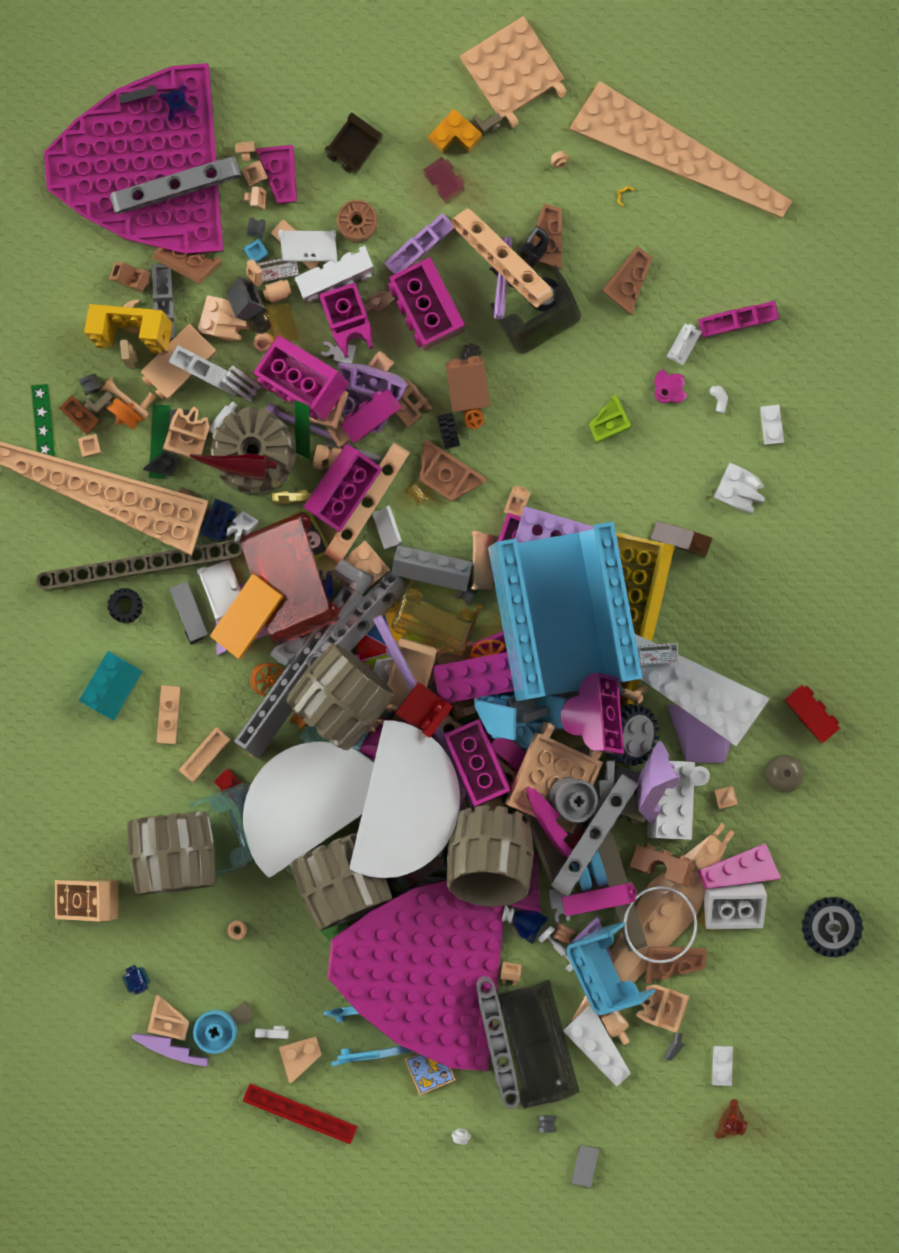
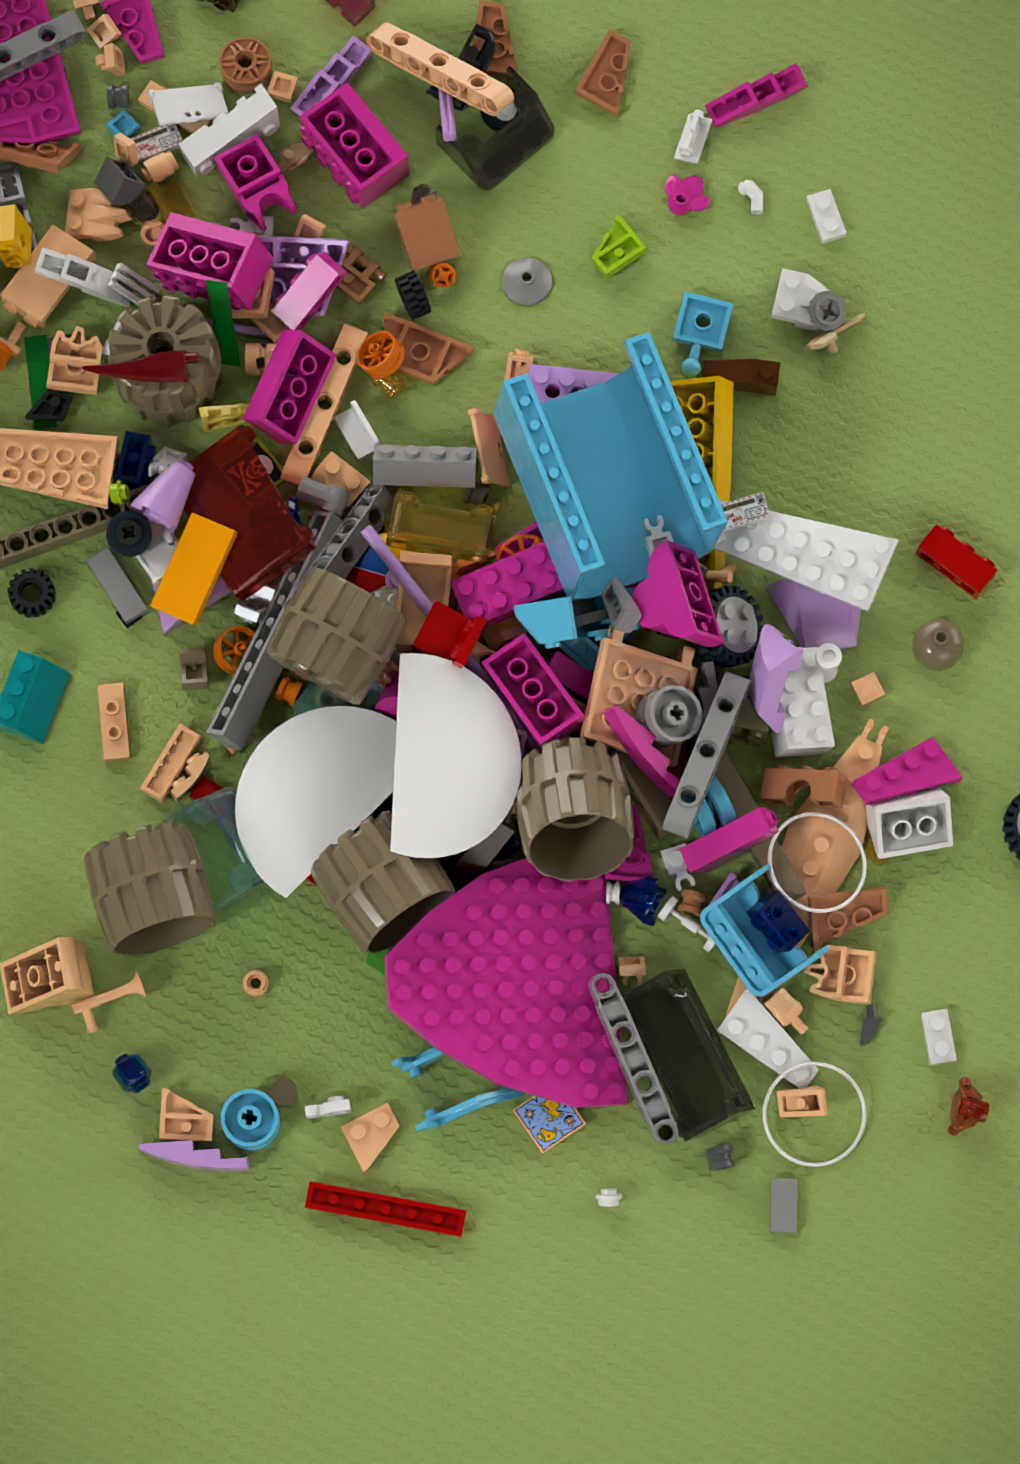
camera: 15 degrees left, 10 degrees down
none -> light nougat piece [71,972,146,1033]
none -> black wheel [106,511,152,557]
none -> lime plate [109,480,130,505]
none -> lavender cone [130,459,196,533]
none -> light nougat slope [170,752,209,802]
none -> dark tan bracket [179,648,208,690]
none -> light nougat plate [267,71,298,103]
none -> orange wheel [356,331,405,379]
none -> light grey dish [502,258,552,306]
none -> light grey slope [602,577,642,633]
none -> white plate [643,515,673,558]
none -> medium azure plate [672,292,734,378]
none -> clear blue brick [746,891,810,953]
none -> white piece [763,1062,866,1167]
none -> light nougat slope [776,1085,828,1117]
none -> tan piece [804,313,866,354]
none -> light grey gear [807,291,846,331]

